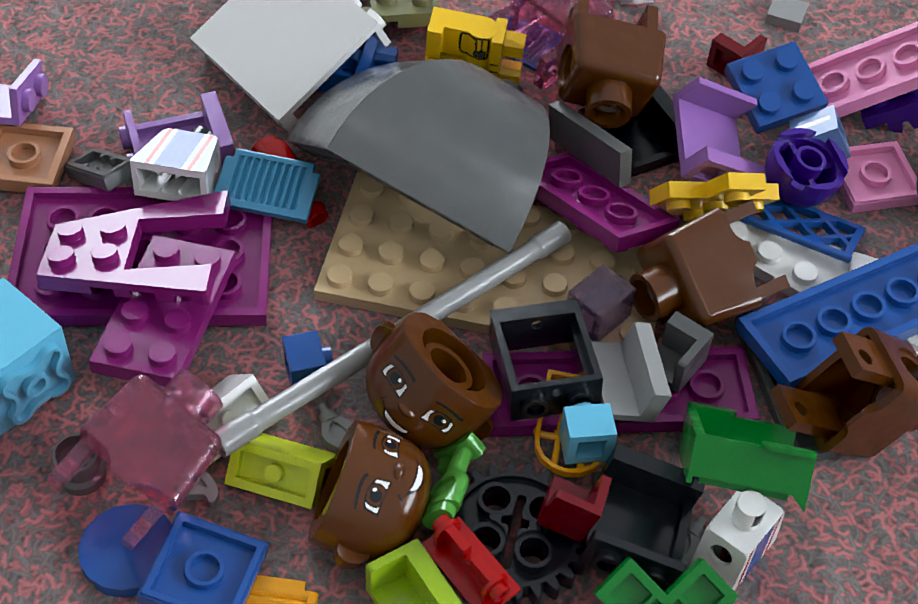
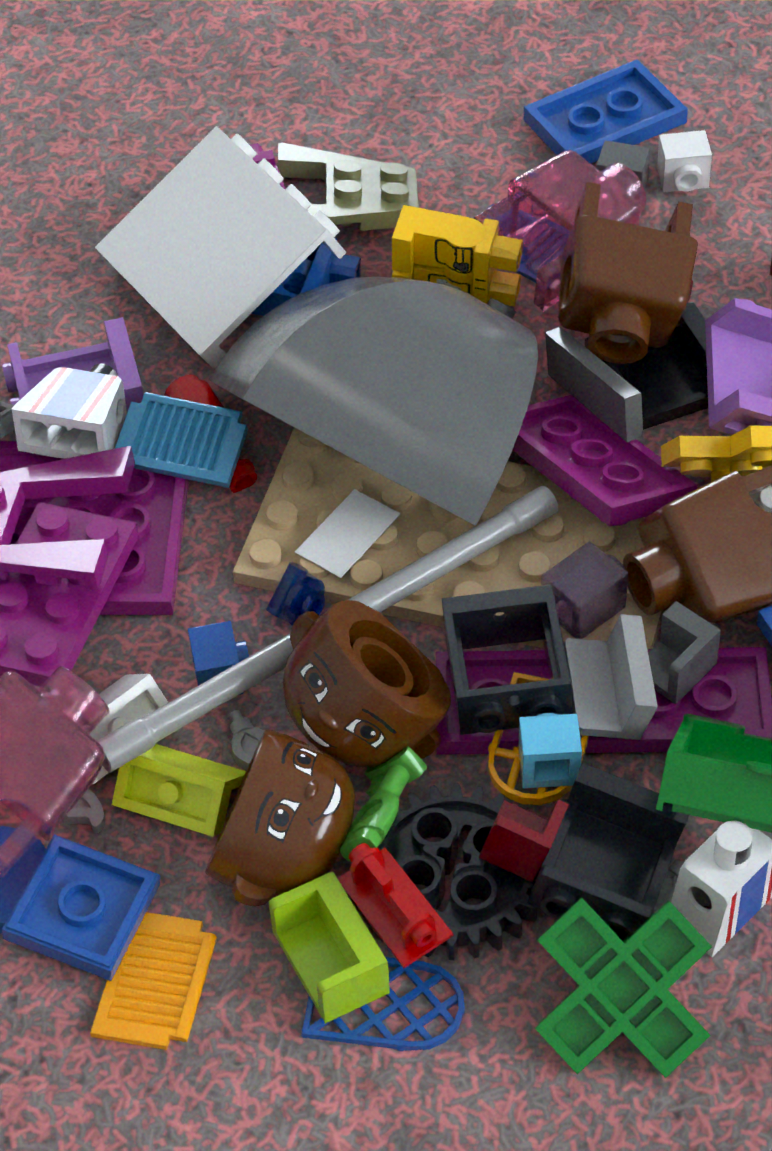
camera: 10 degrees right, 0 degrees up
none -> clear blue plate [266,562,325,626]
none -> white sticker [295,489,401,578]

